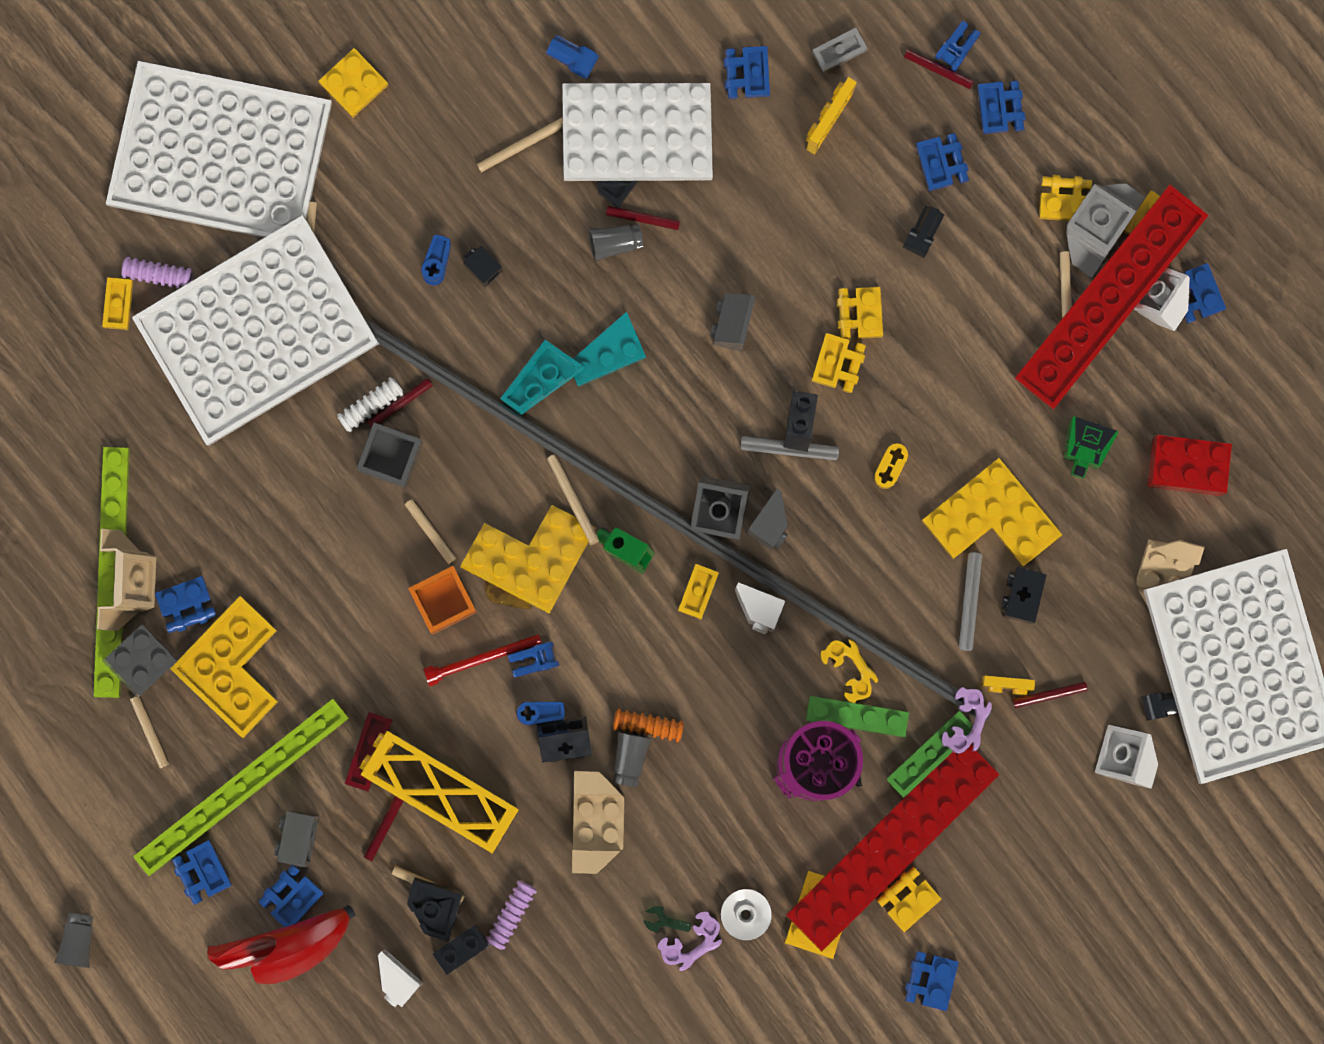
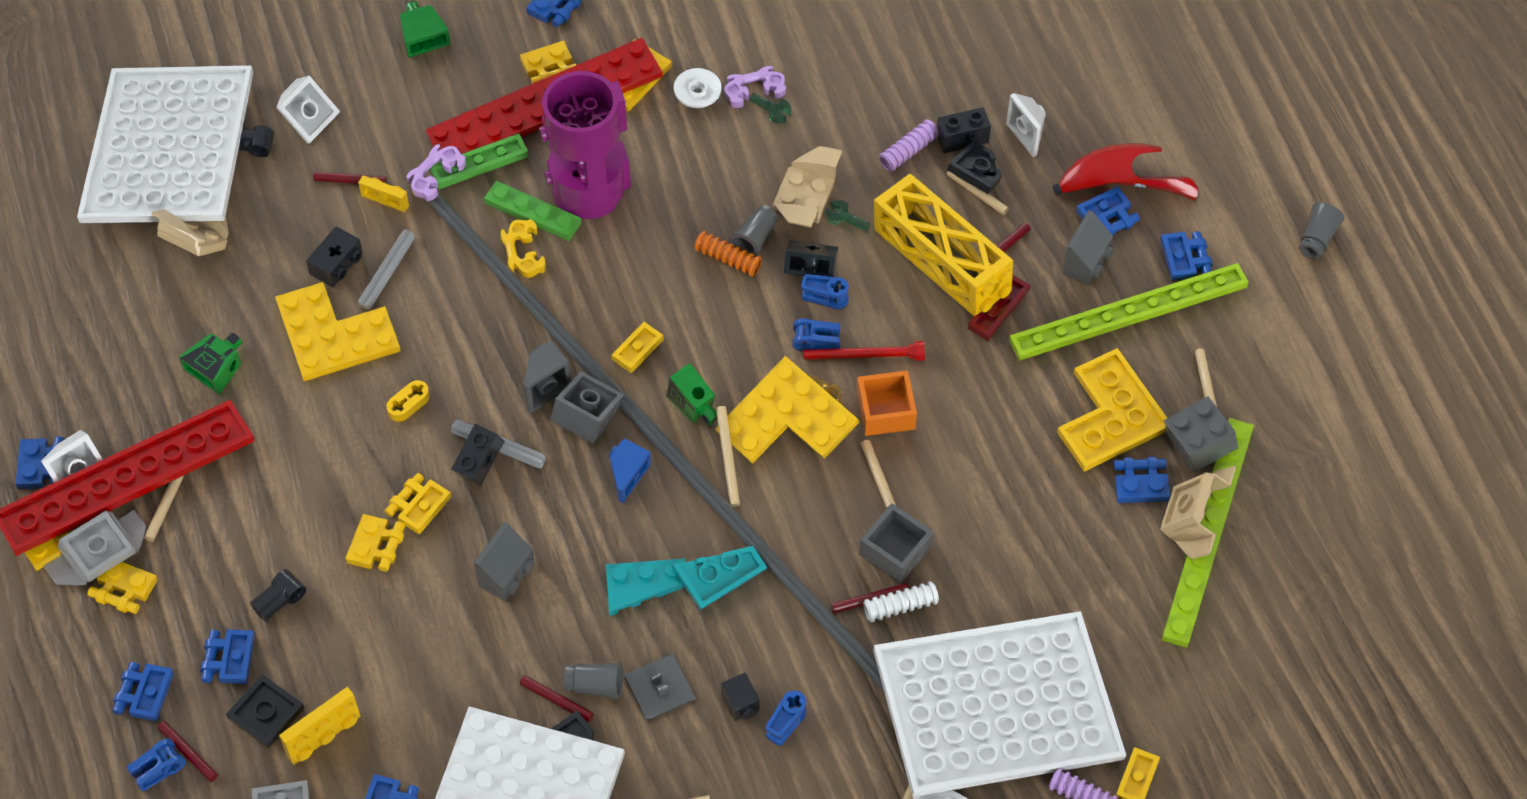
camera: 155 degrees left, 25 degrees down
white slope [735,582,785,634] -> none
red brick [1147,435,1232,496] -> none
none -> black plate [226,674,305,749]
none -> green torso [400,1,451,58]
none -> blue slope [609,438,651,503]
none -> dark grey piece [624,654,696,721]
none -> clear green bar [826,200,870,231]

